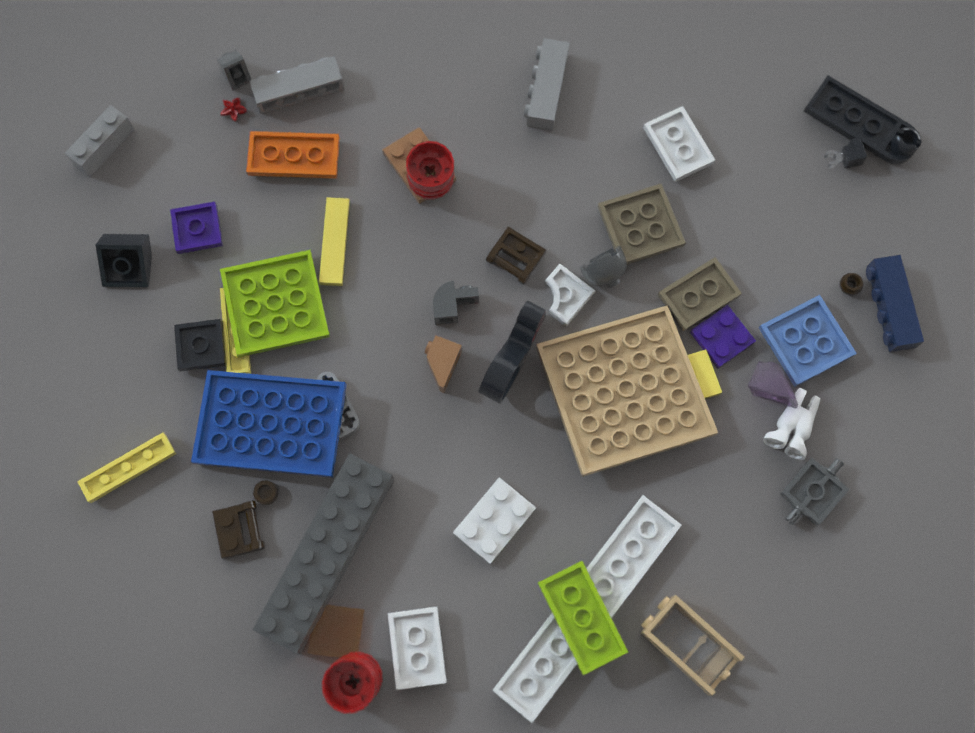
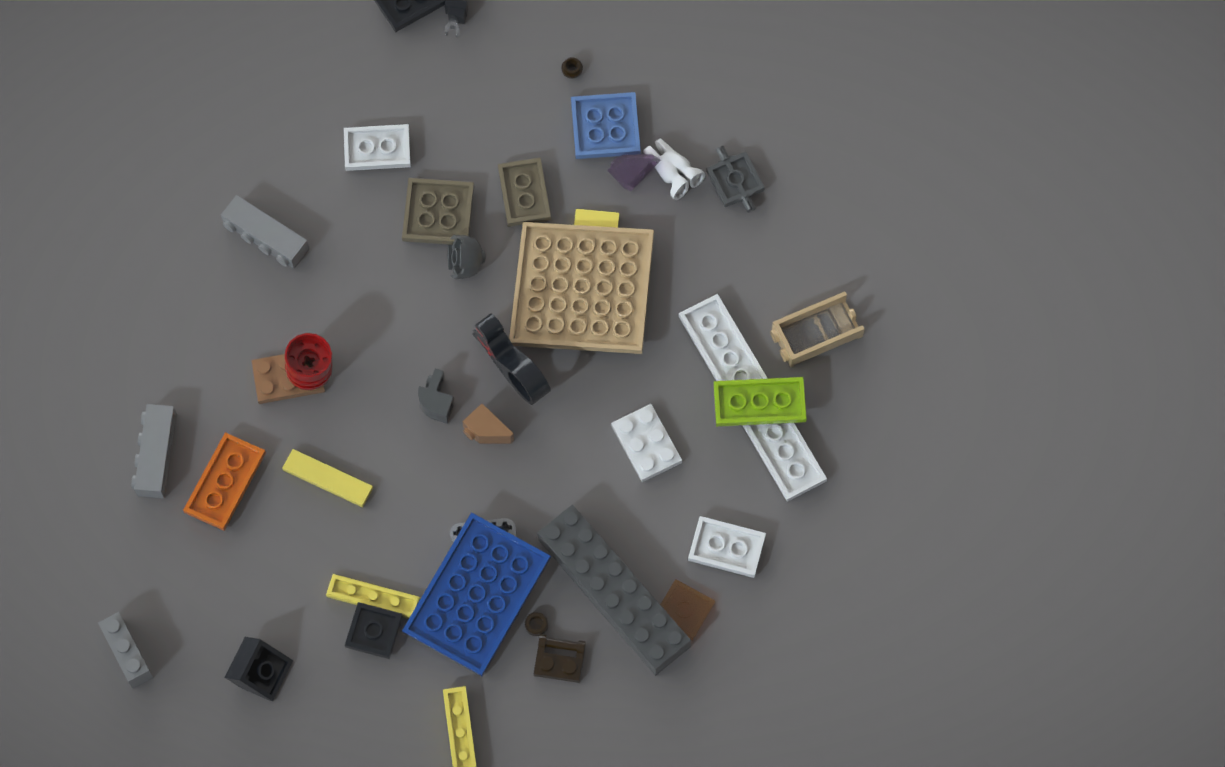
camera: 65 degrees left, 5 degrees down
dark purple plate [170,201,223,254] -> none
dark grey slope [216,50,252,90] -> none
red plant [220,97,247,122] -> none
lime plate [220,250,330,358] -> none
red wheel [322,651,383,714] -> none
dark brown plate [486,226,546,285] -> none
white tile [545,264,596,327] -> none
dark purple plate [690,305,756,369] -> none
dark blue brick [866,255,924,352] -> none

